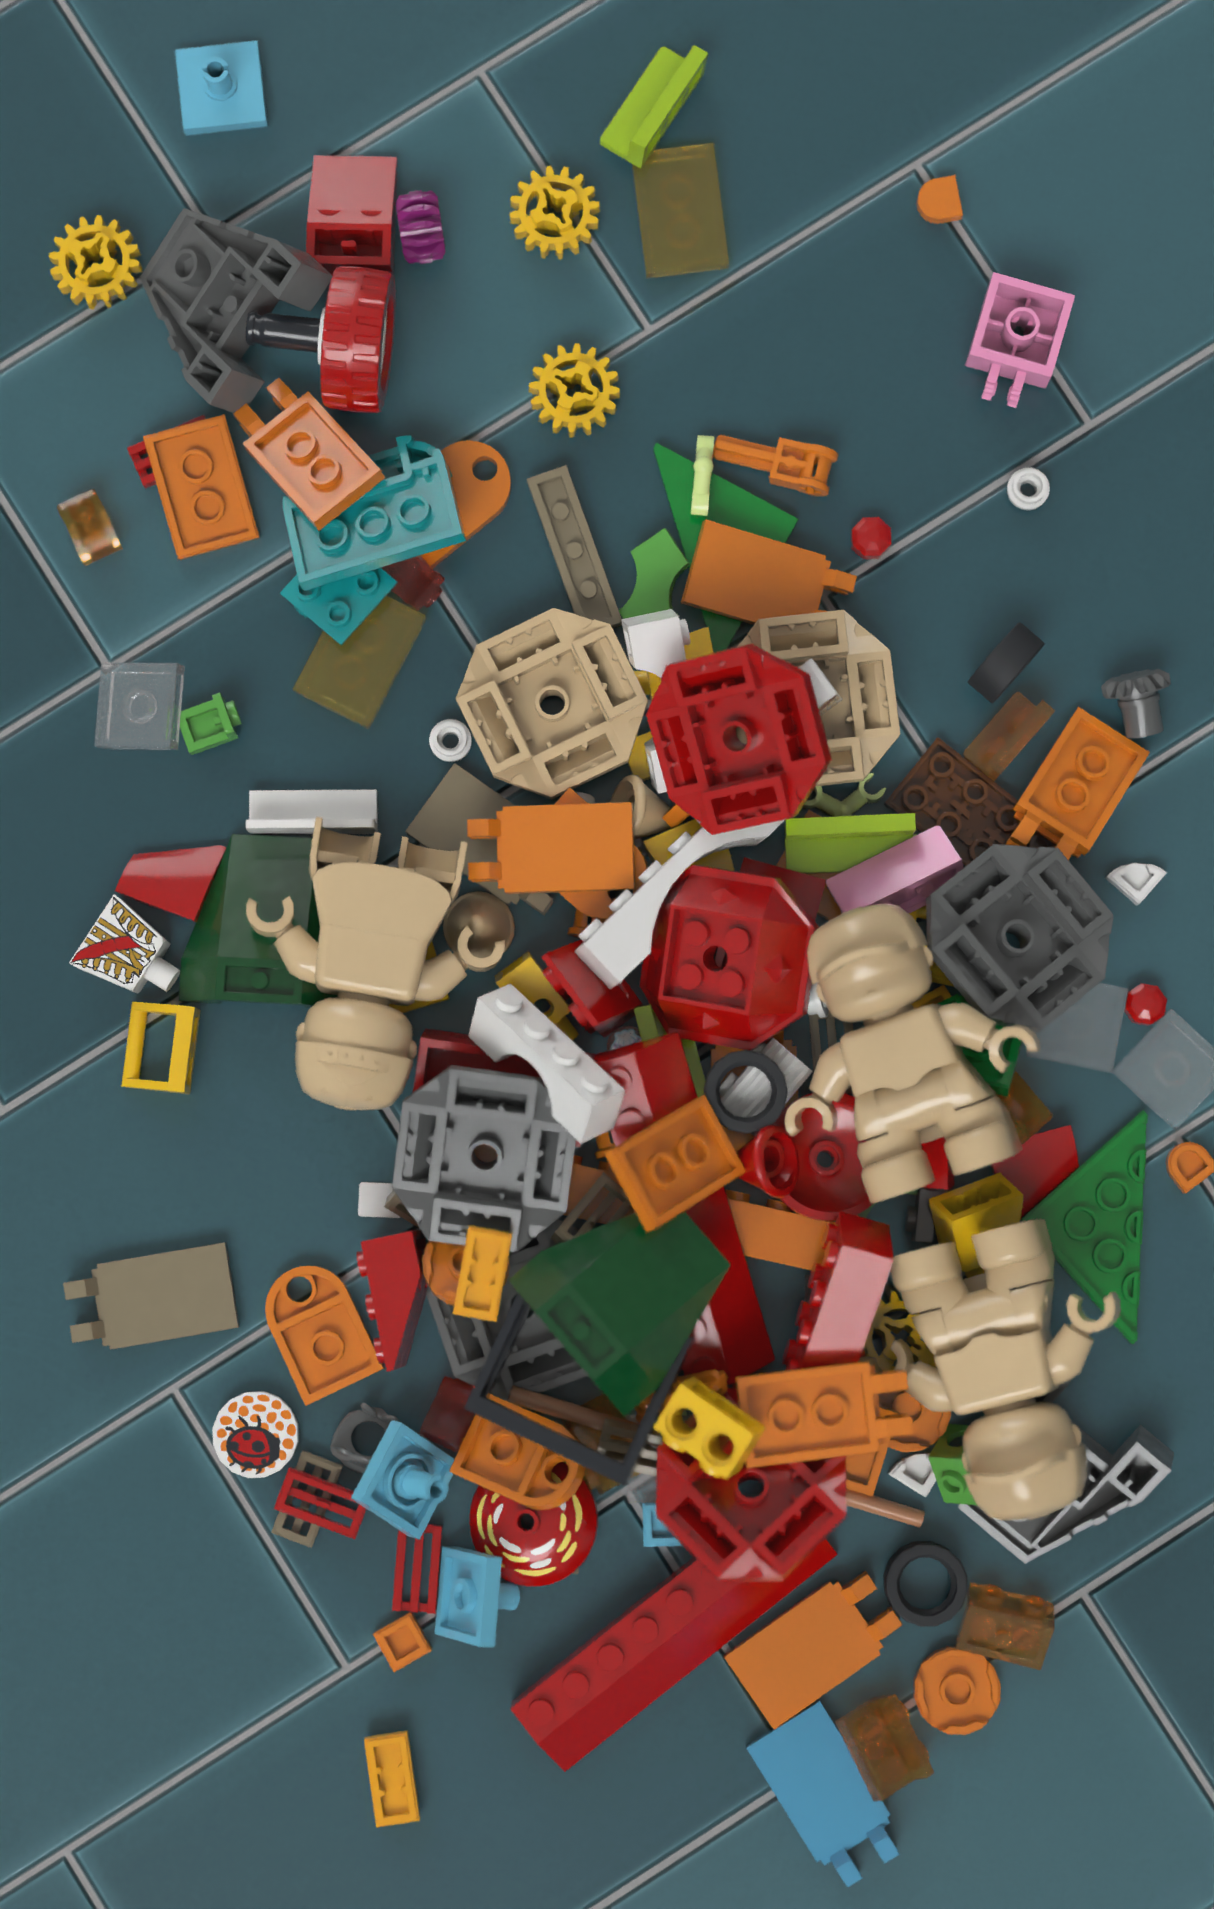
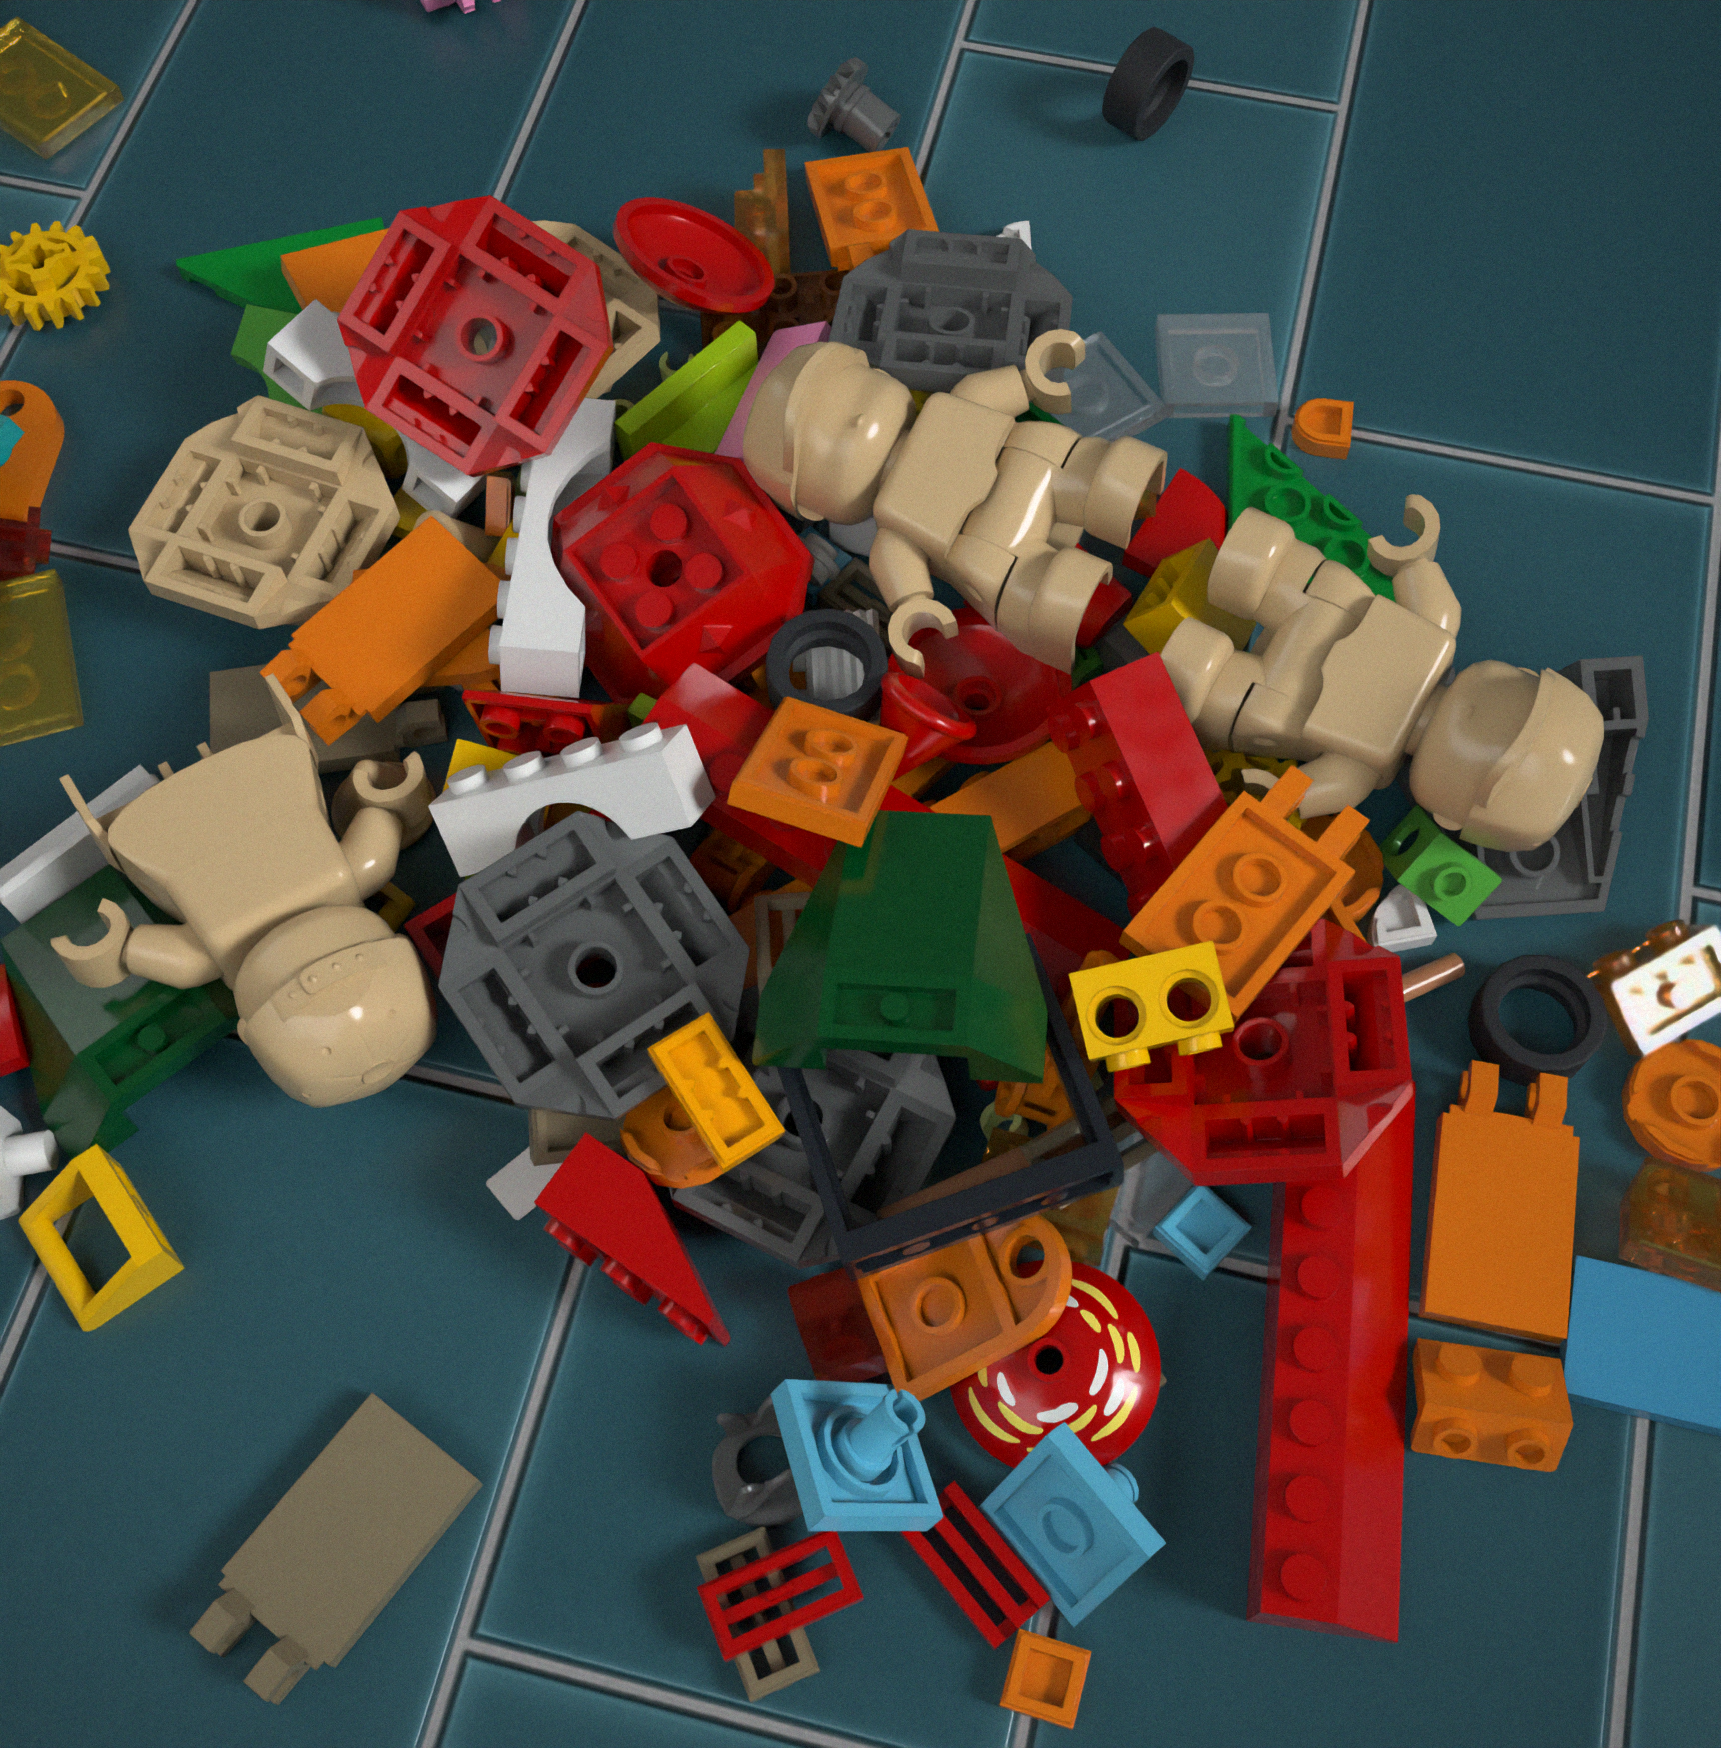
camera: 45 degrees left, 20 degrees down
tile [213,1391,299,1478] -> none
orange tile [265,1266,385,1406] -> none
white plate [429,719,472,762] -> none
dark tan plate [527,465,622,628] -> none
yellowish green arm [691,435,714,516] -> none
orange connector [713,435,839,497] -> none
red tile [851,517,892,560] -> none
black tyre [968,622,1045,703] -> none
white plate [1007,467,1050,510] -> none
red tile [1123,983,1167,1026] -> none
none -> red dish [613,197,775,315]
none -> orange bracket [1410,1338,1574,1472]

